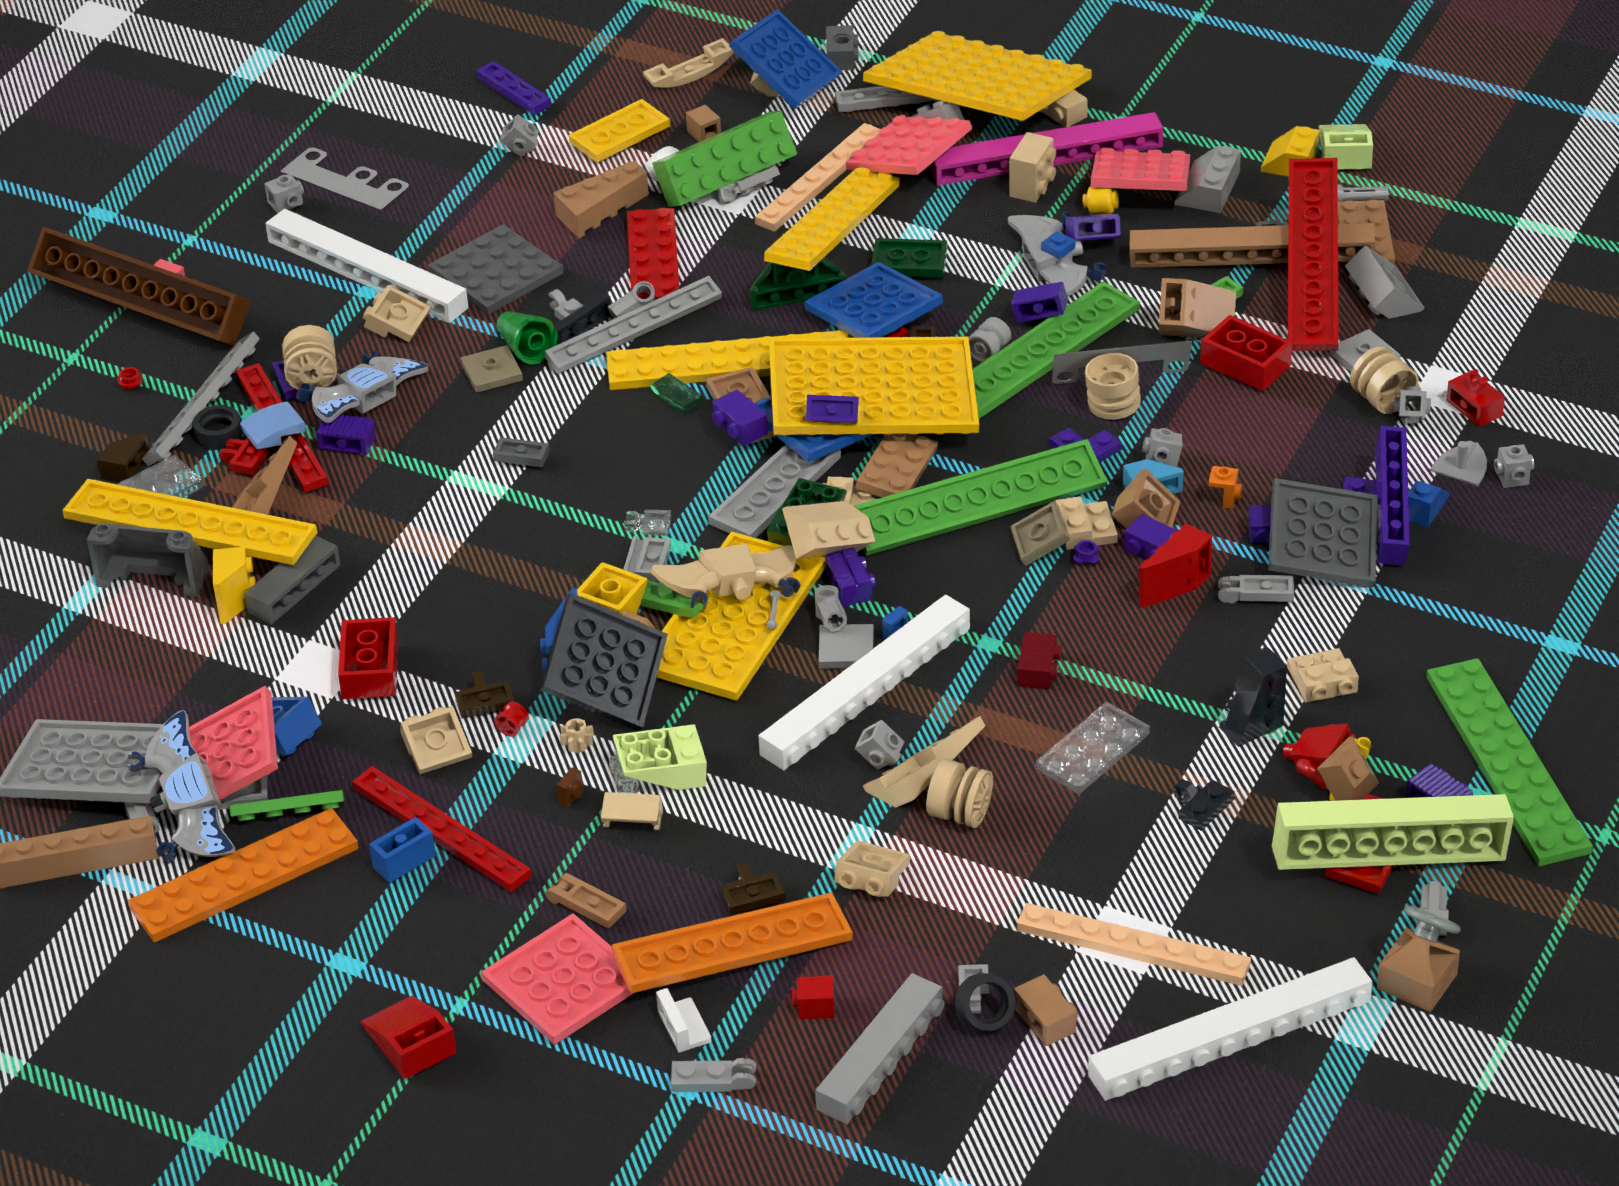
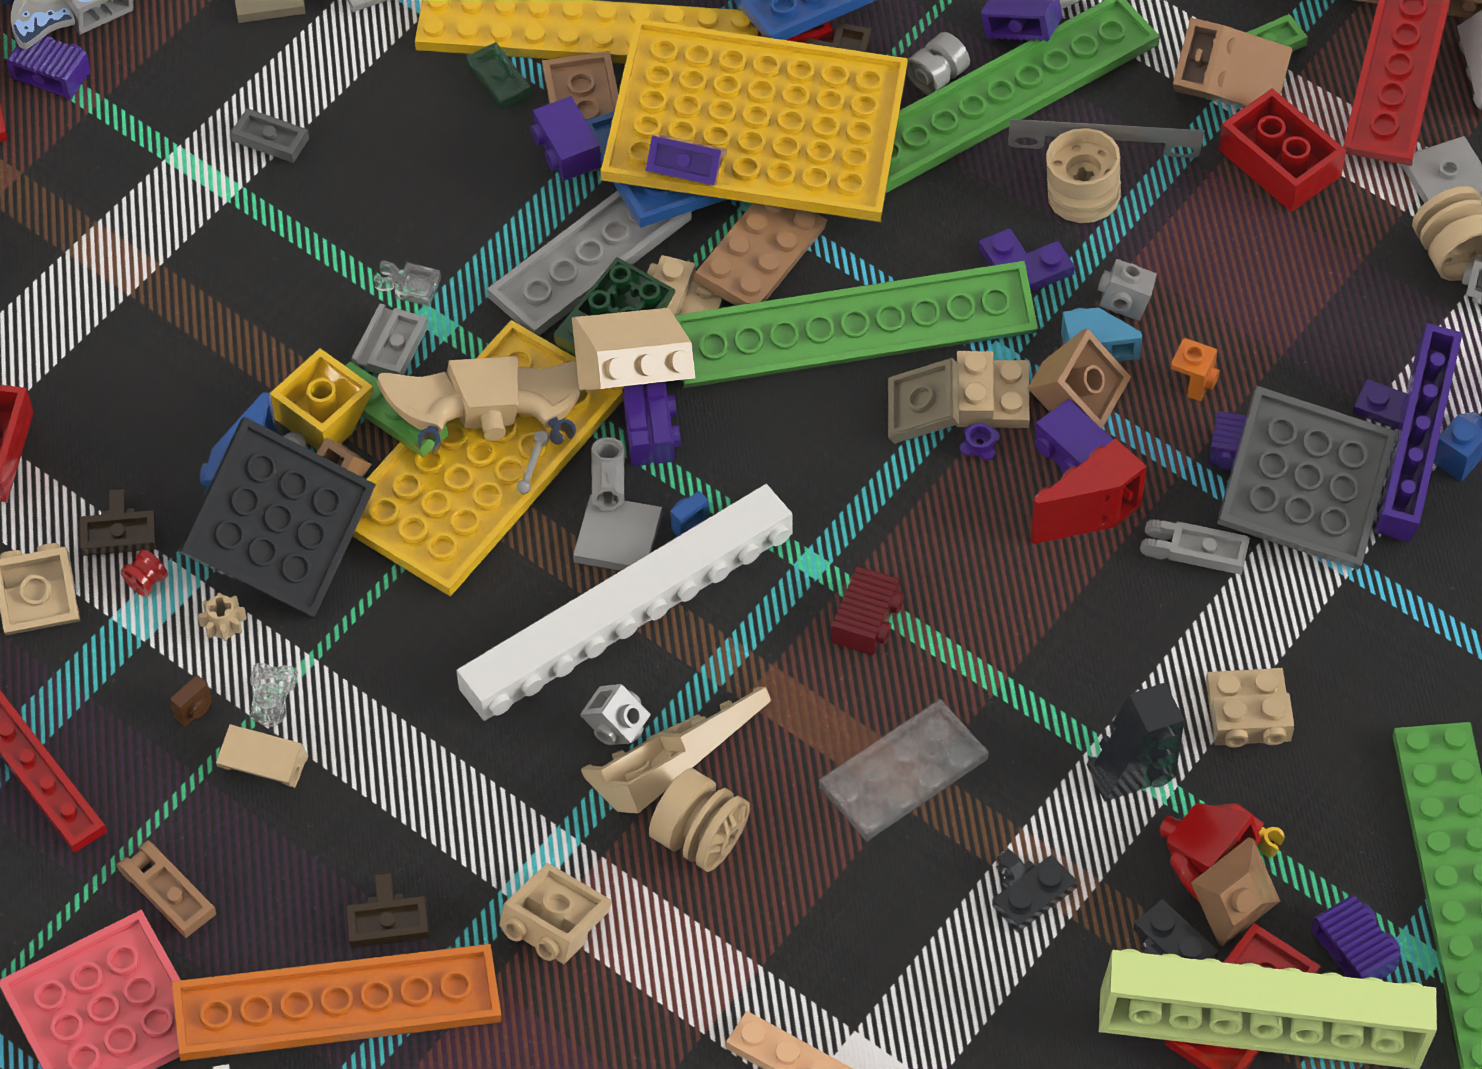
camera: 10 degrees right, 15 degrees up
yellowish green slope [613,724,707,790] -> none

